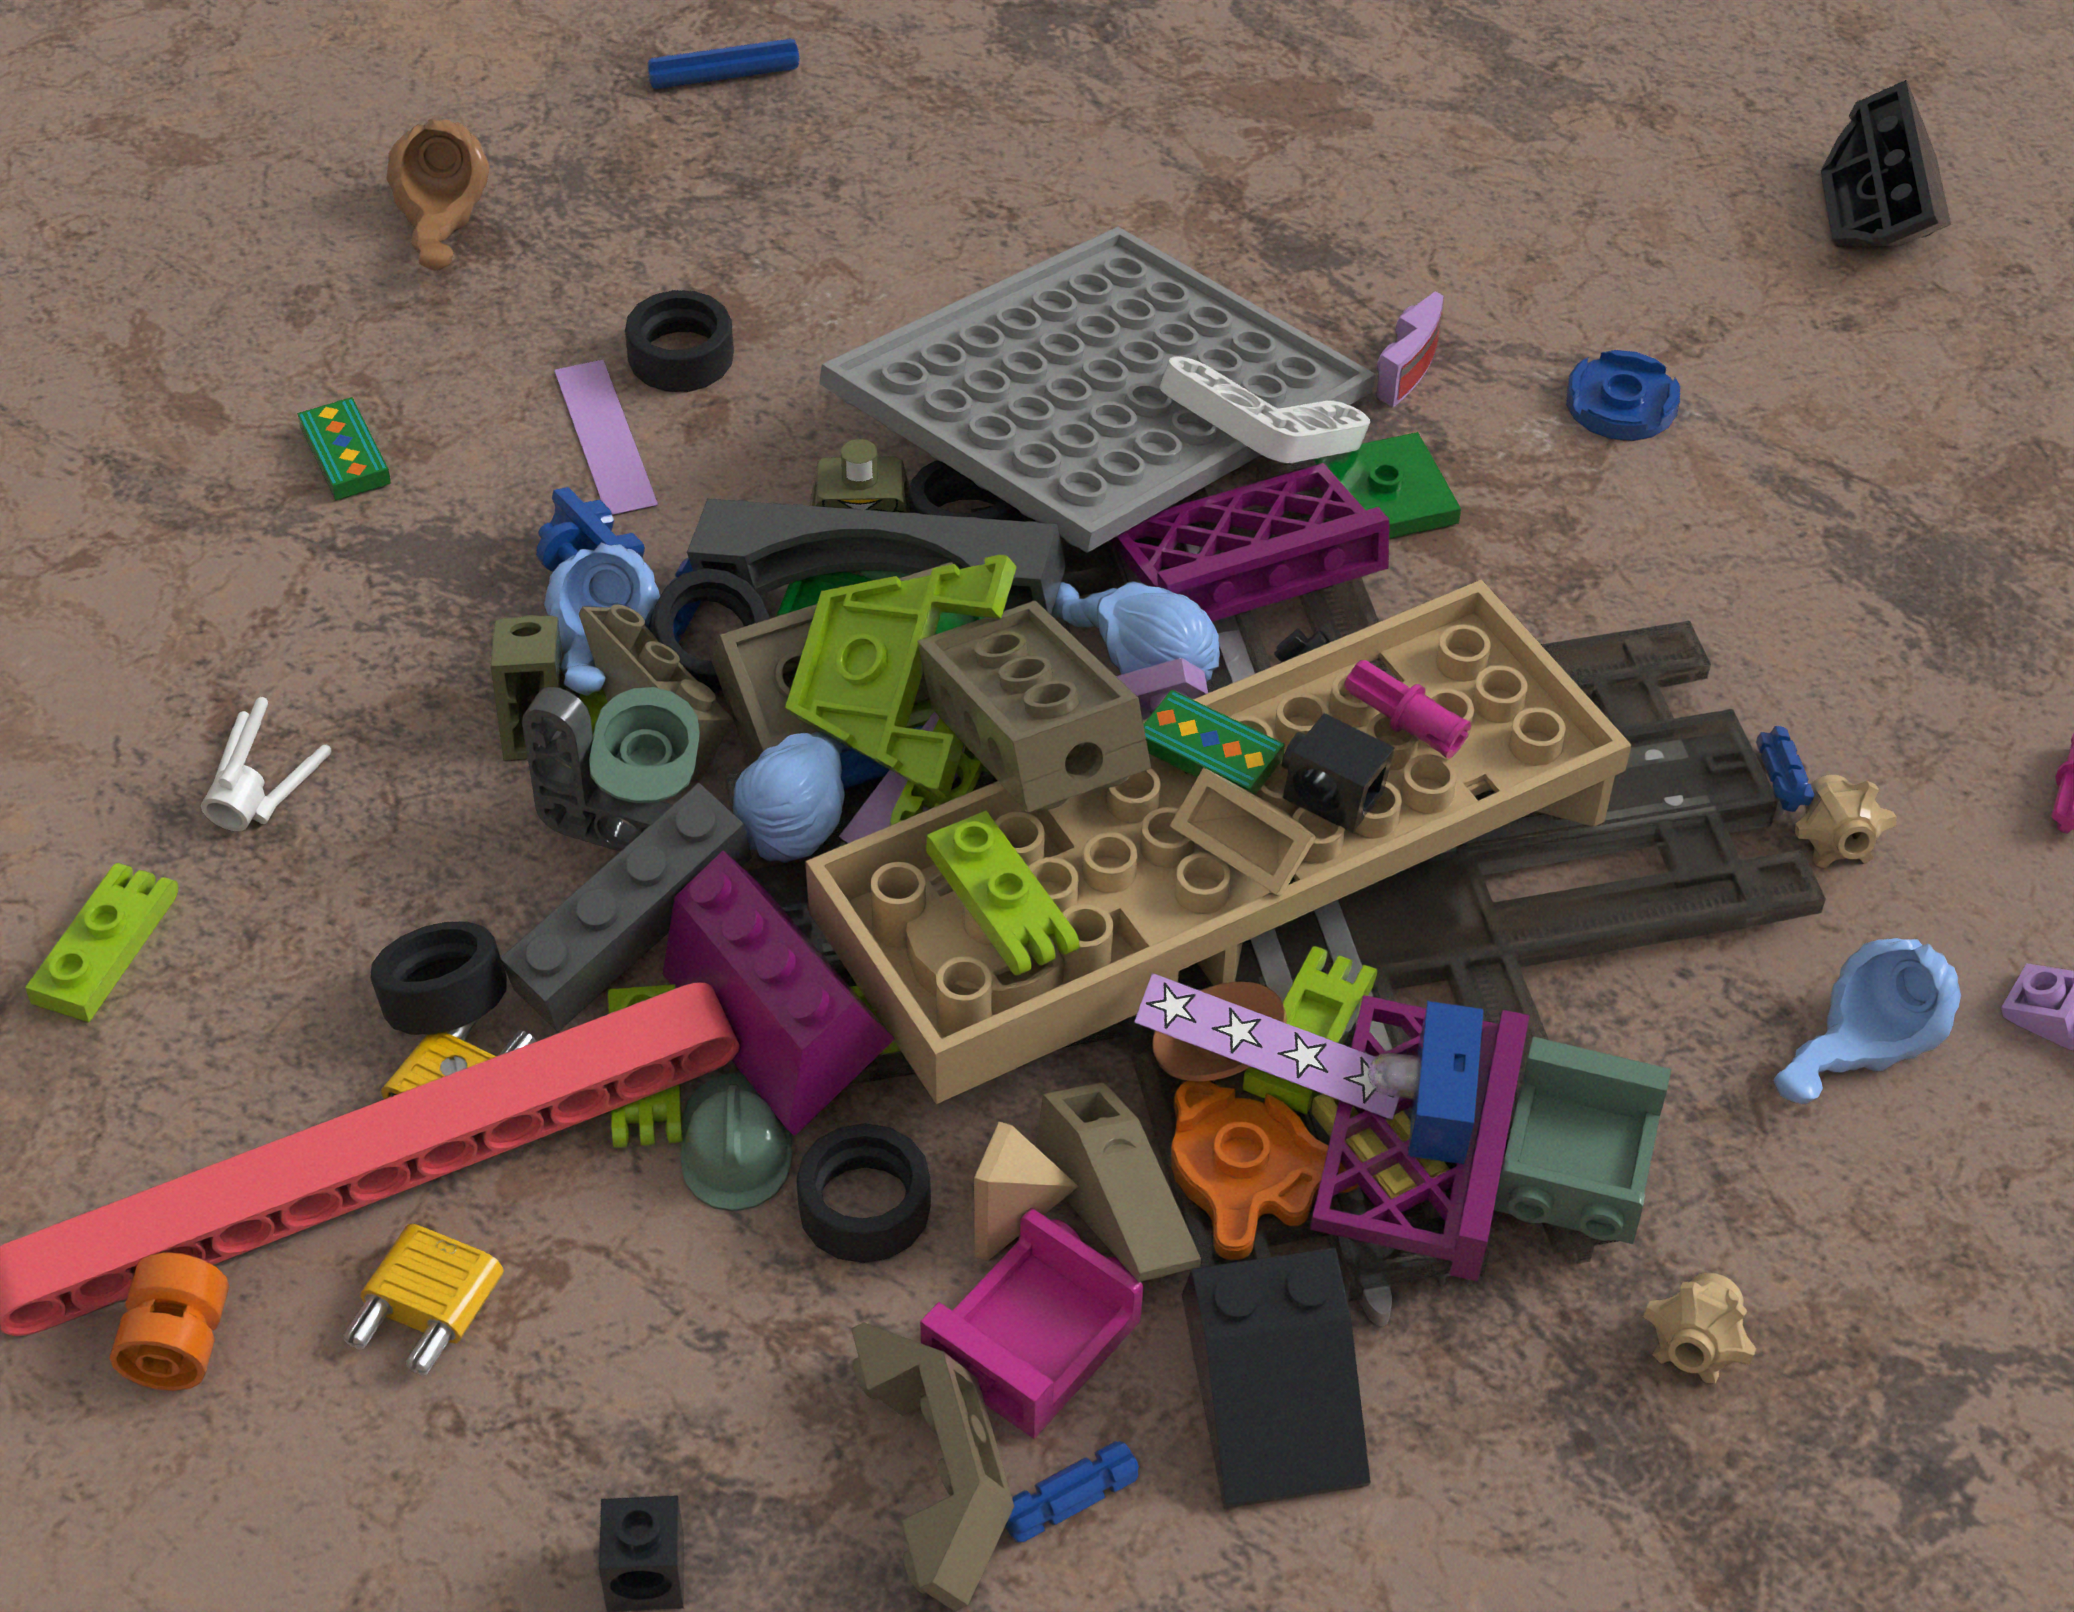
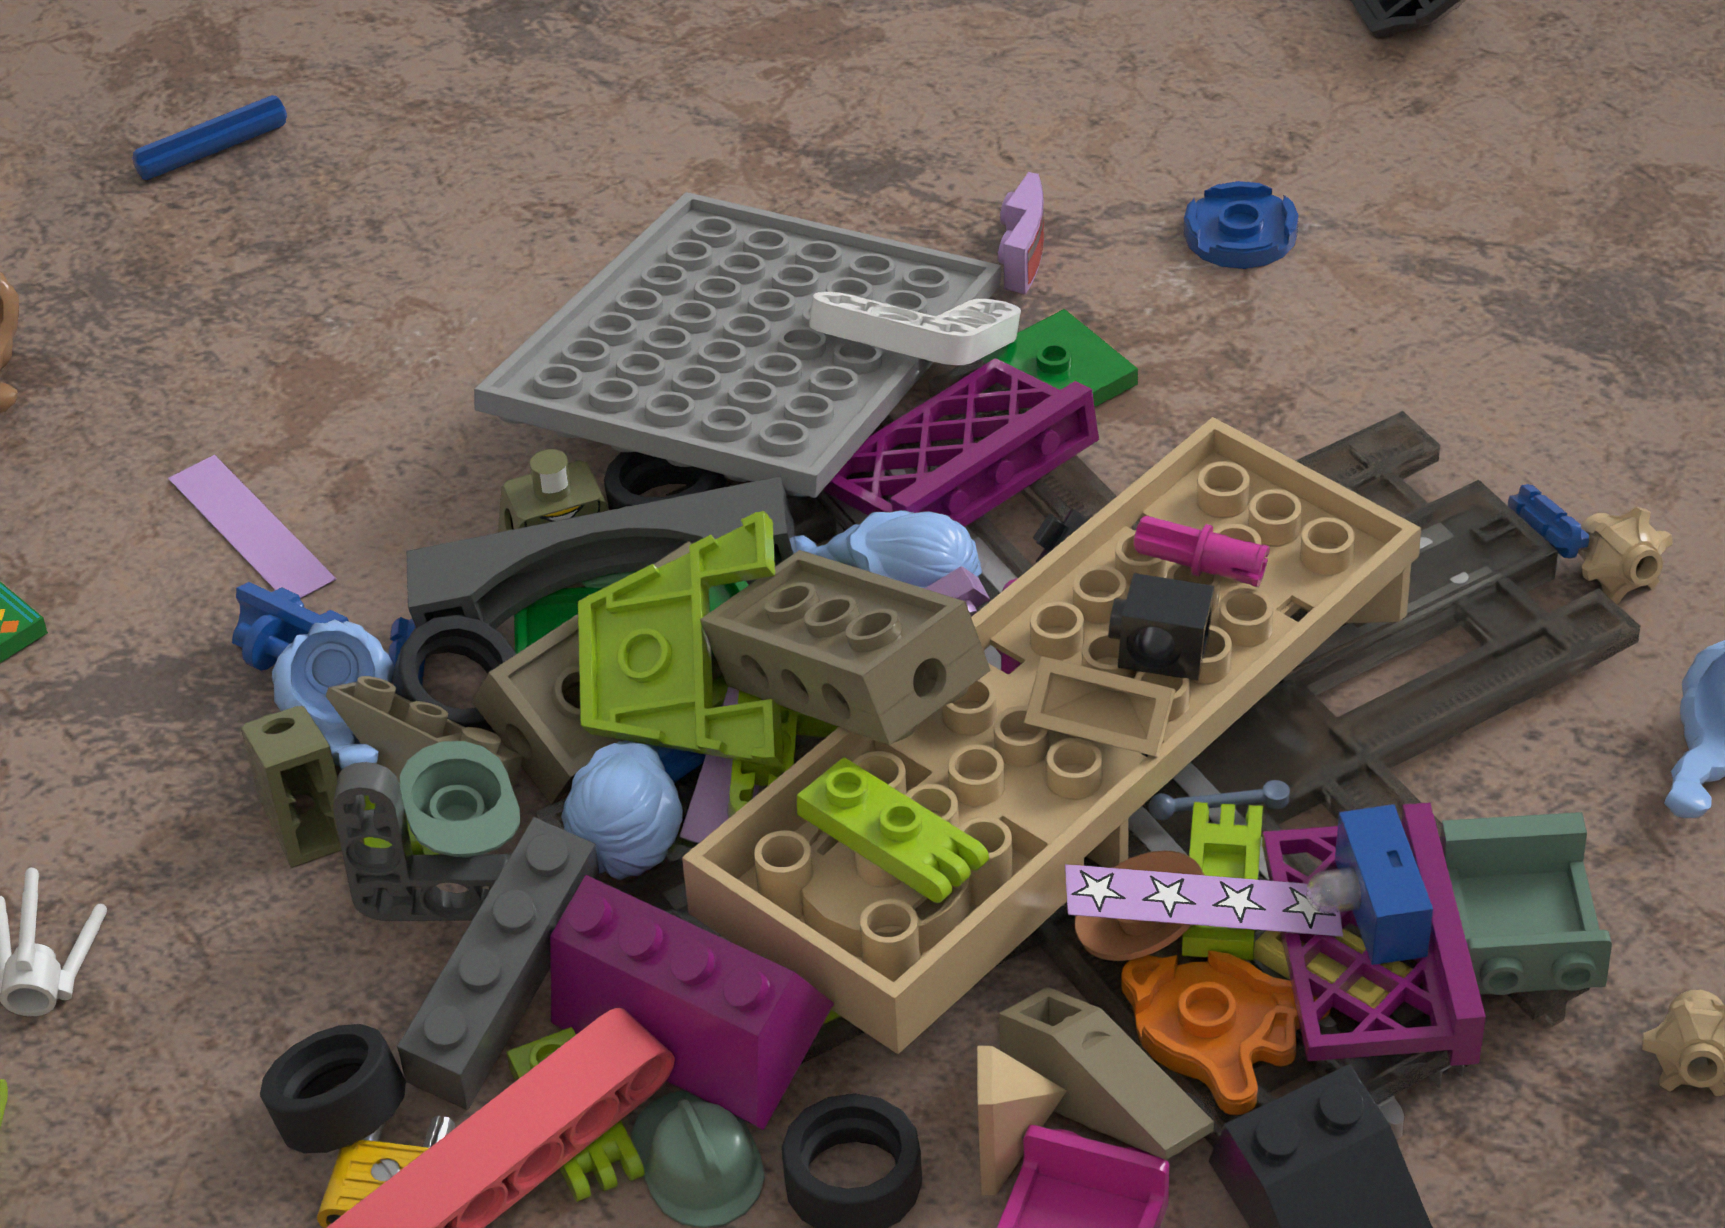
camera: 15 degrees left, 5 degrees down
black tyre [625,290,734,392] -> none
green tile [1143,689,1284,795] -> none
none -> sand blue hinge [1149,780,1290,820]

